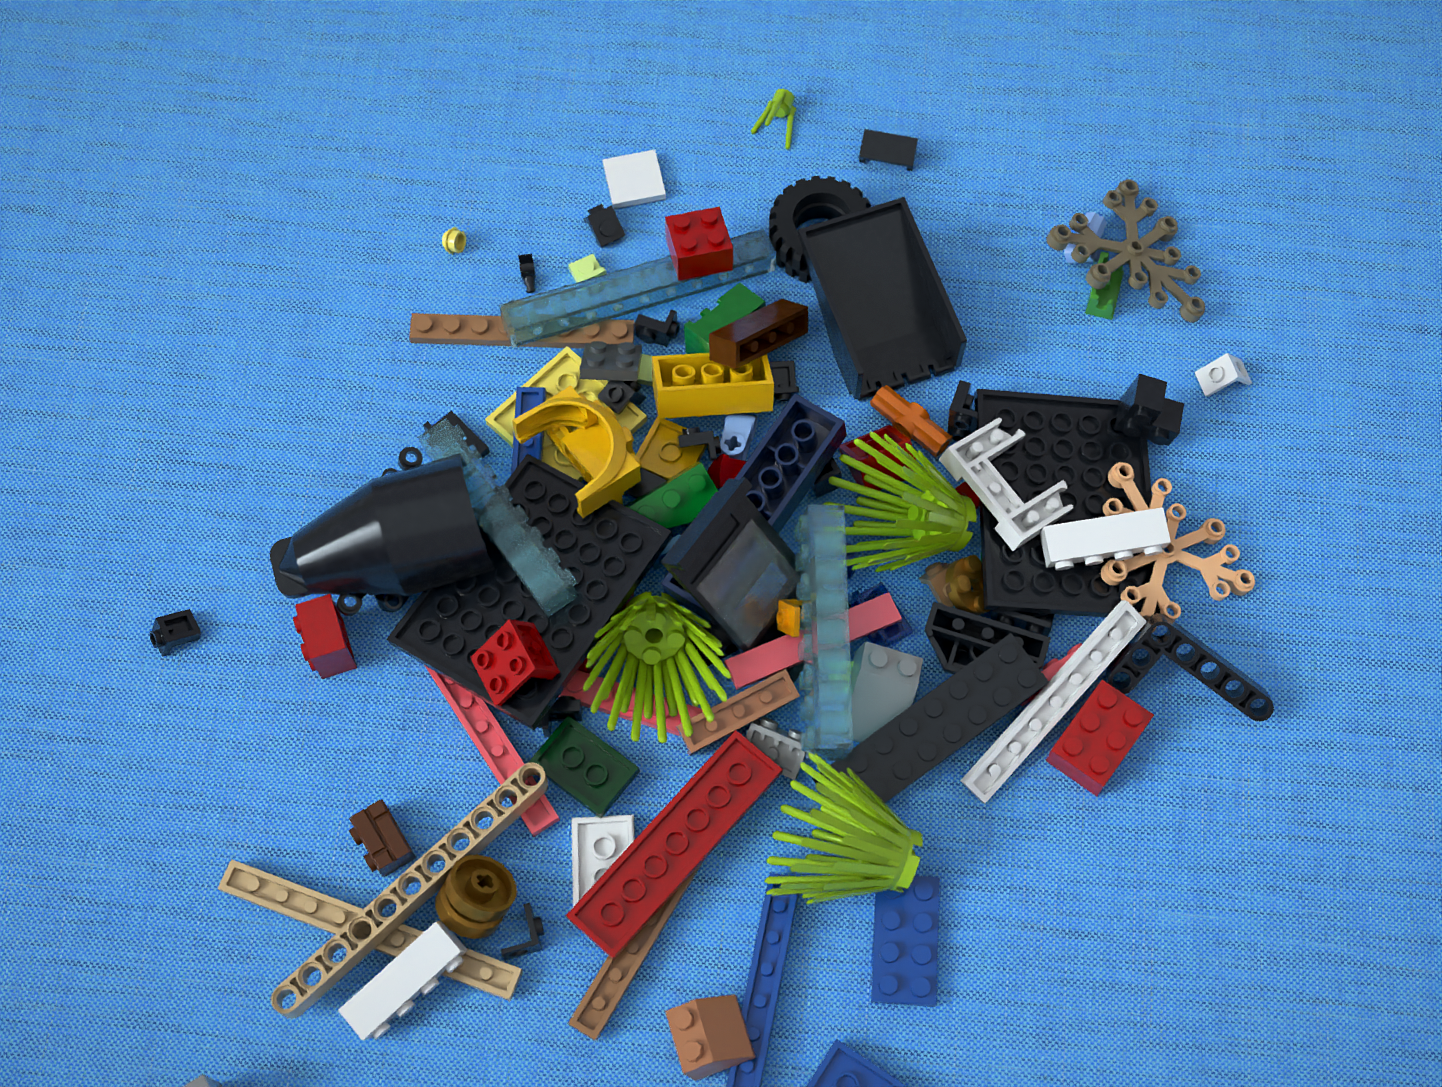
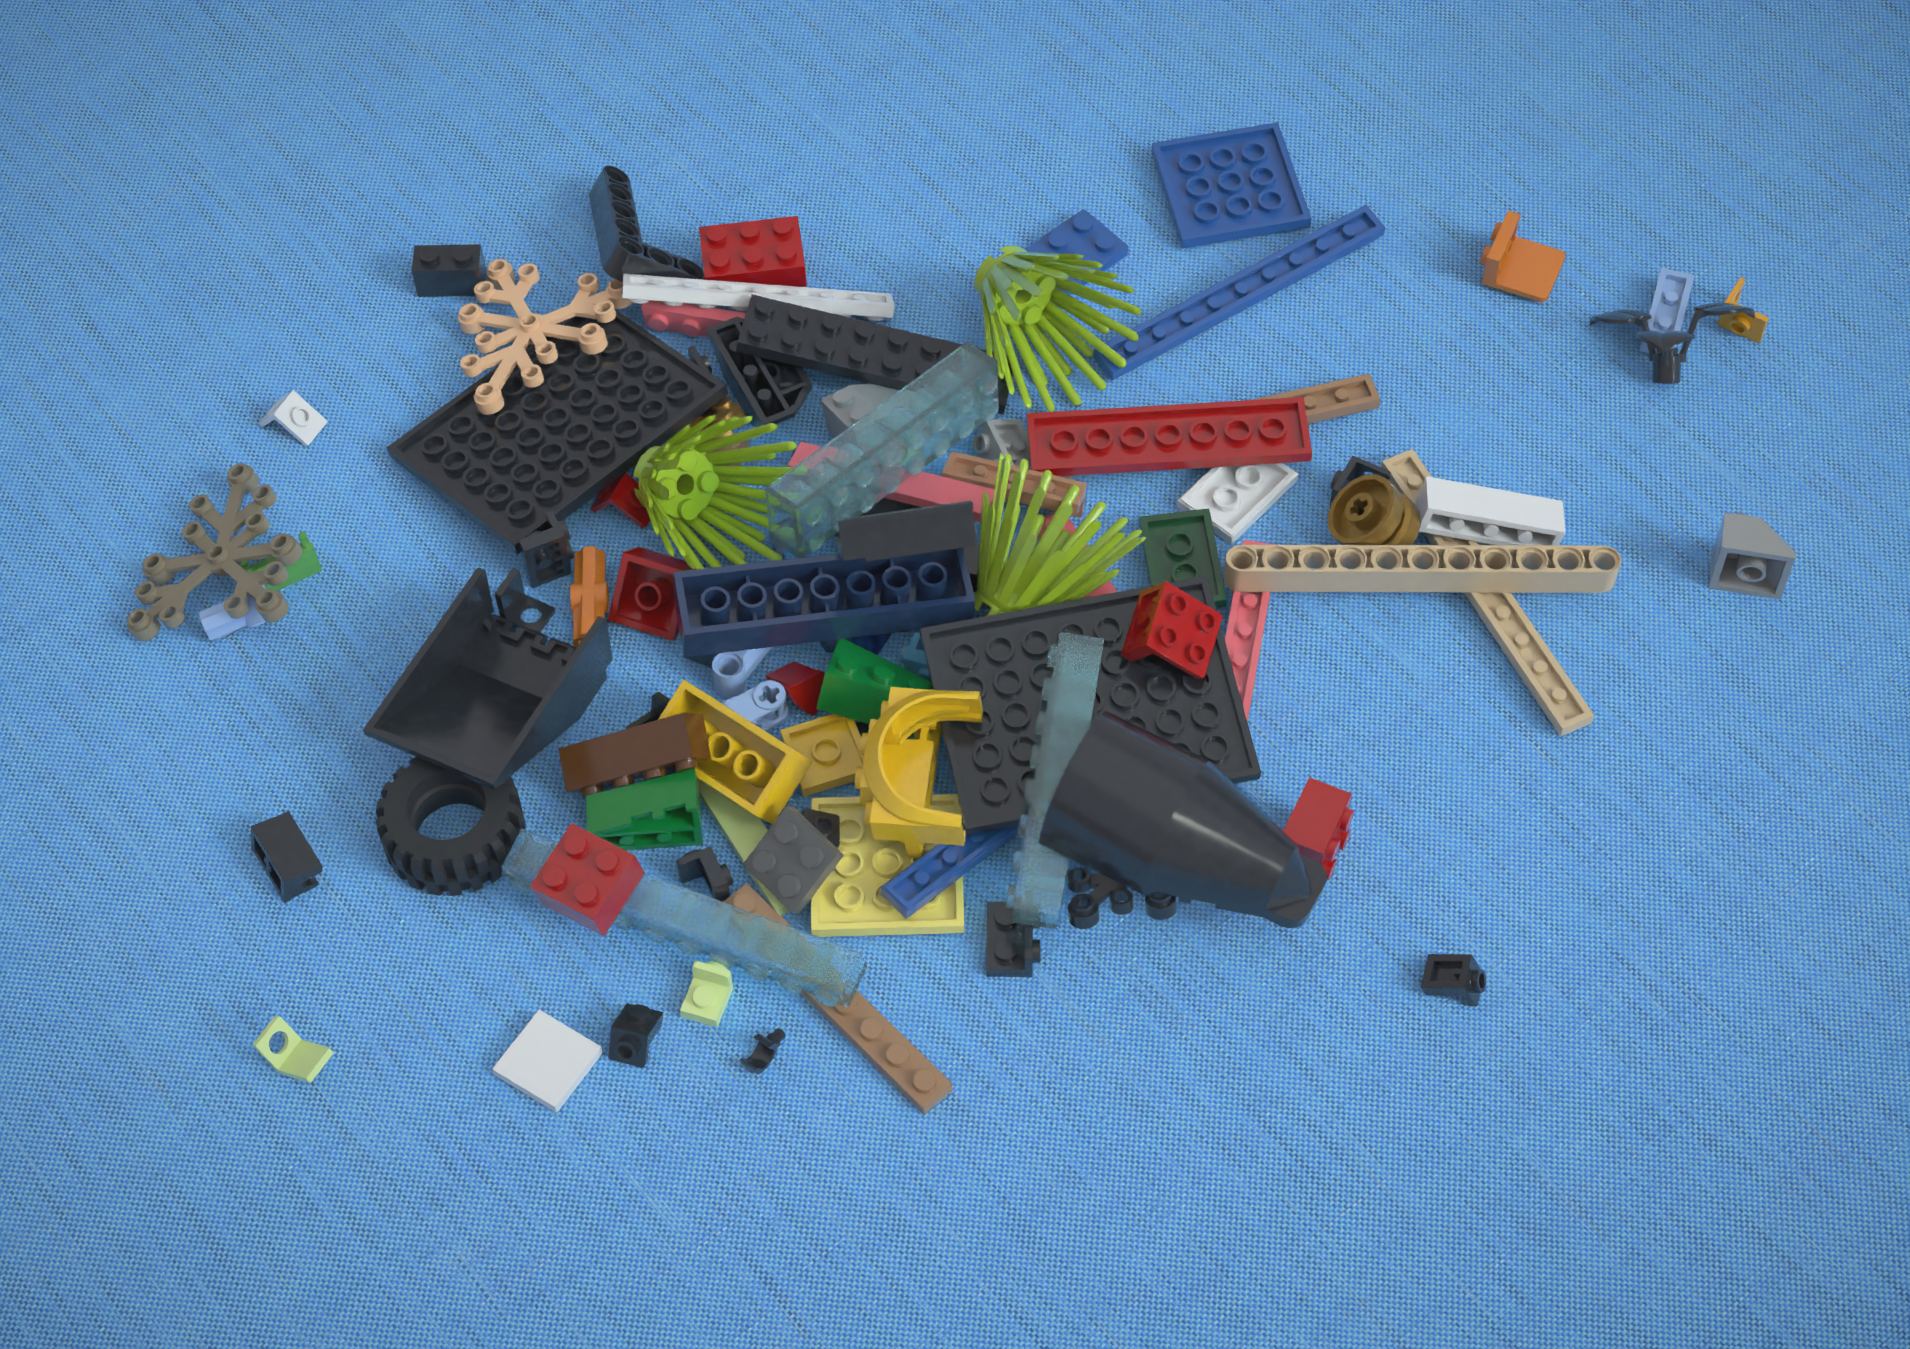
camera: 135 degrees left, 10 degrees down
reddish brown brick [349,799,416,877] -> none
light yellow plate [442,227,466,254] -> none
nougat slope [665,994,755,1081] -> none
black bracket [677,427,721,461] -> none
lime plant [751,89,797,150] -> none
light orange bracket [776,598,814,637] -> none
white wedge [939,418,1073,551] -> none
white brick [1039,507,1171,570] -> none
black brick [1114,374,1184,446] -> none
none -> yellowish green bracket [253,1015,334,1083]
none -> black brick [412,244,487,297]
none -> black bracket [495,568,555,633]

